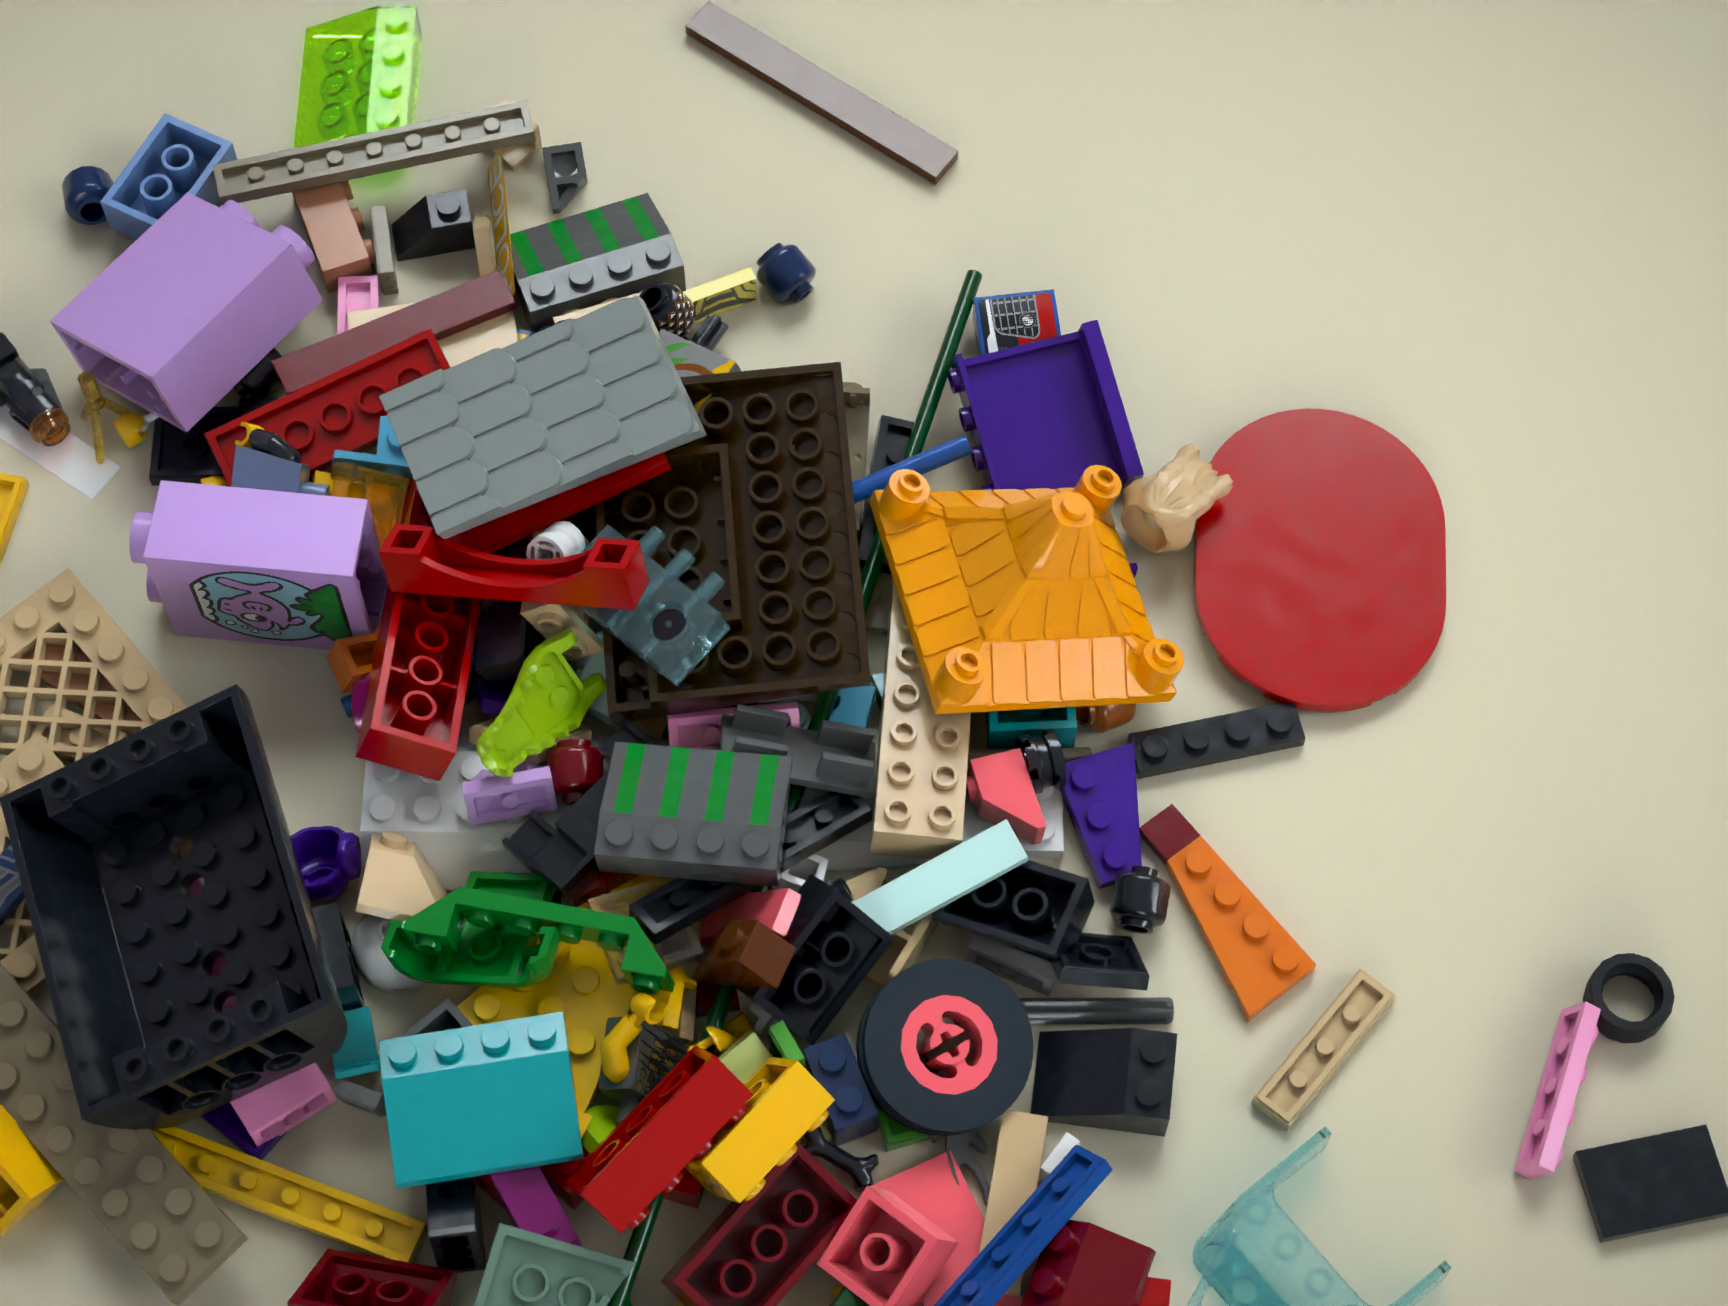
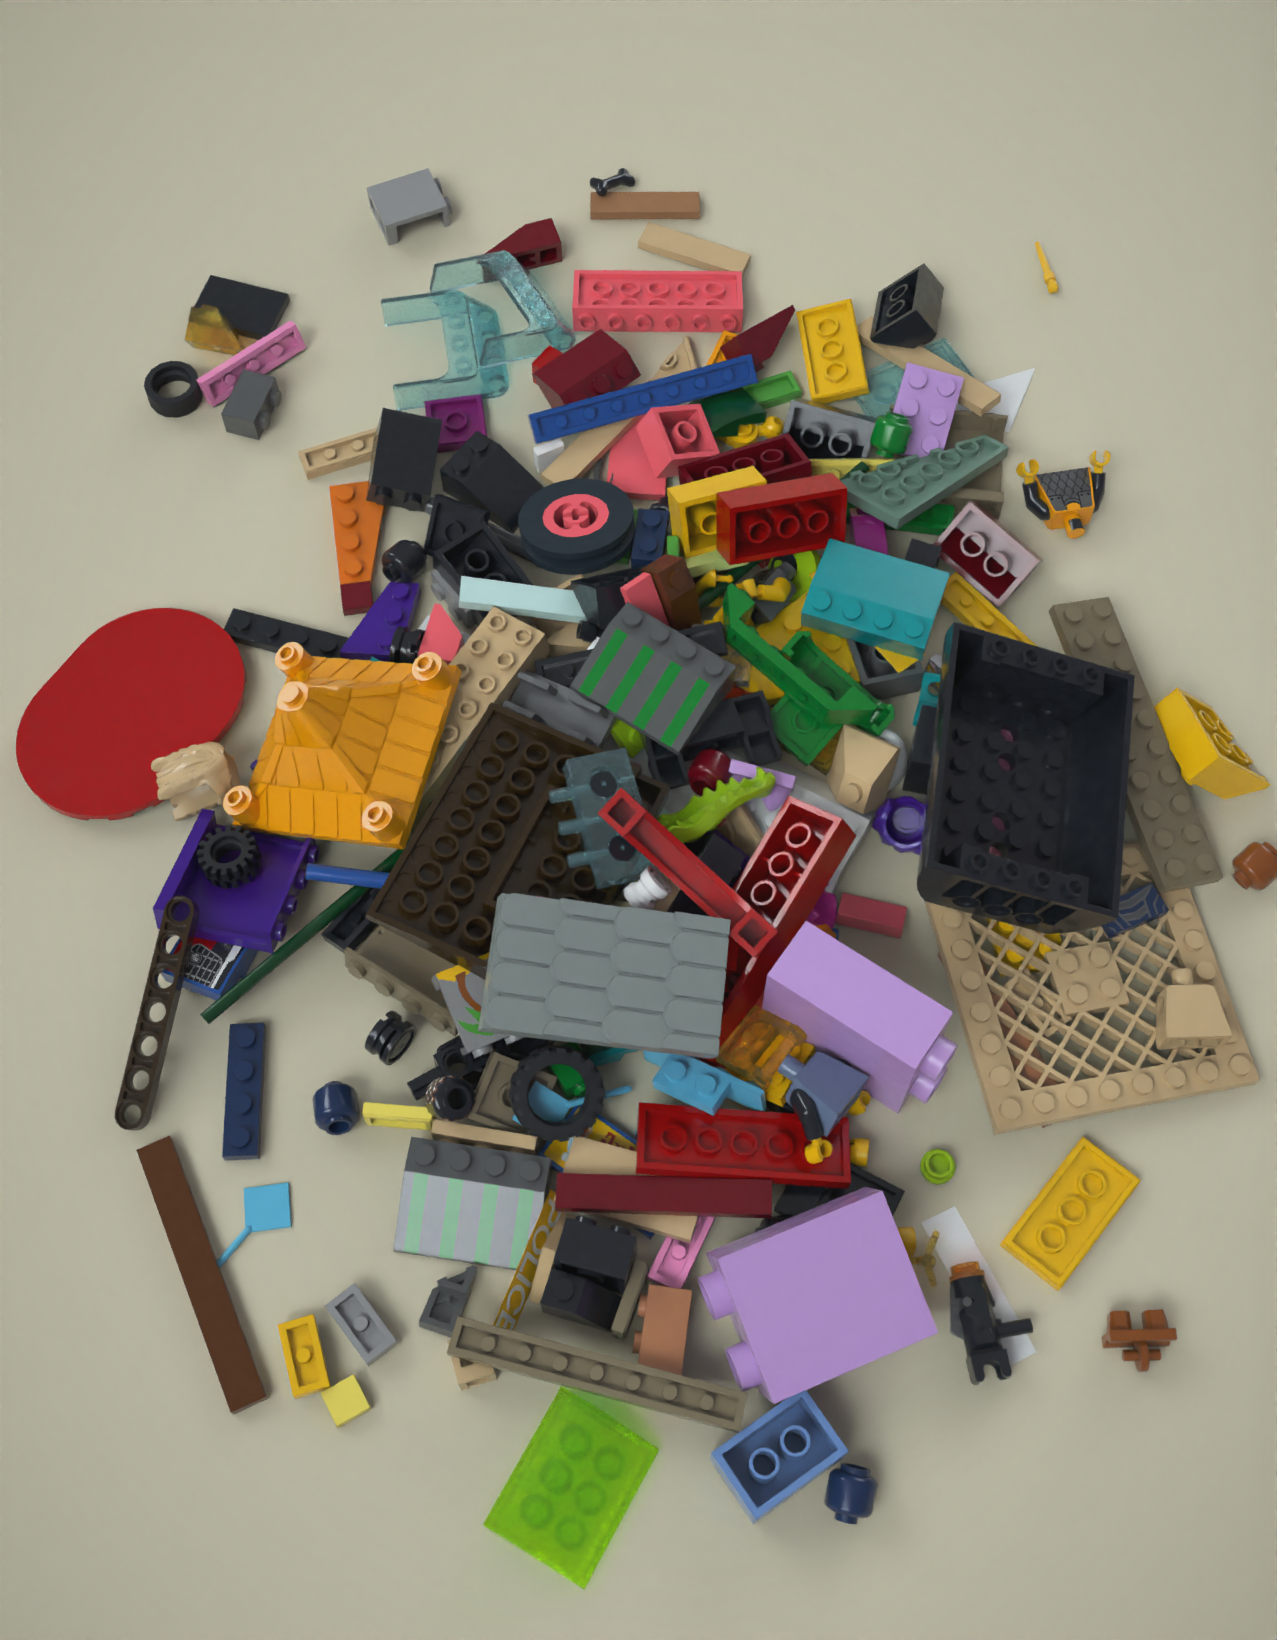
camera: 150 degrees left, 0 degrees up
none -> dark brown beam [115,896,200,1131]
none -> clear yellow slope [185,305,246,355]
none -> black tyre [197,825,262,889]
none -> medium azure piece [217,1182,291,1268]
none -> dark grey brick [221,369,282,440]
none -> dark blue plate [222,1023,266,1161]
none -> yellow plate [277,1314,331,1399]
none -> light yellow tile [320,1374,371,1428]
none -> light grey plate [325,1283,398,1367]
none -> black wheel [365,1011,417,1065]
none -> black slope [366,408,442,512]
none -> magenta tile [424,394,488,453]
none -> black brick [554,1216,637,1295]
none -> coral slope [835,892,907,939]
none -> lime plate [920,1149,956,1185]

